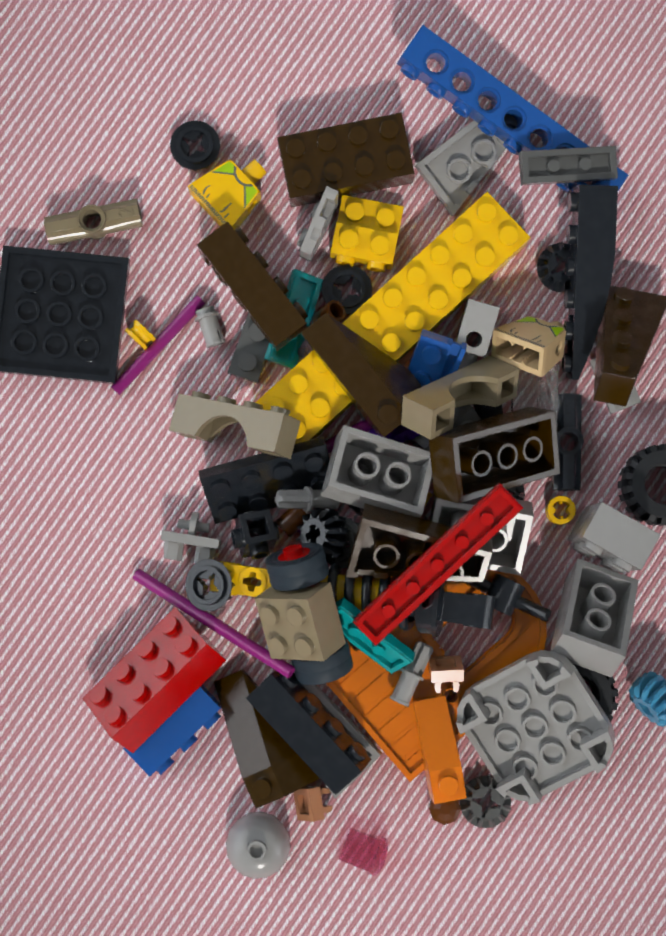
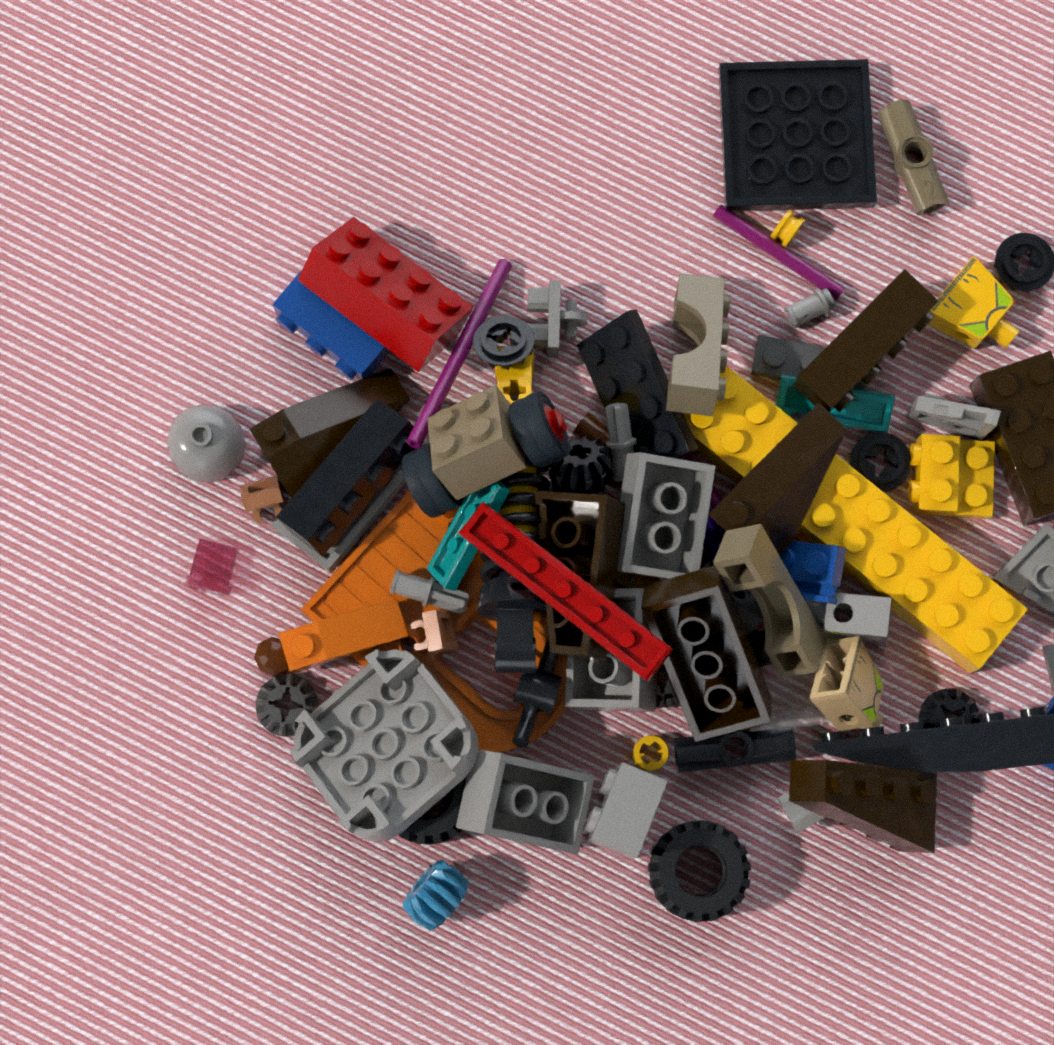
camera: 80 degrees right, 5 degrees down
black brick [231,509,280,559] -> none
reddish brown hinge [312,300,346,323] -> none

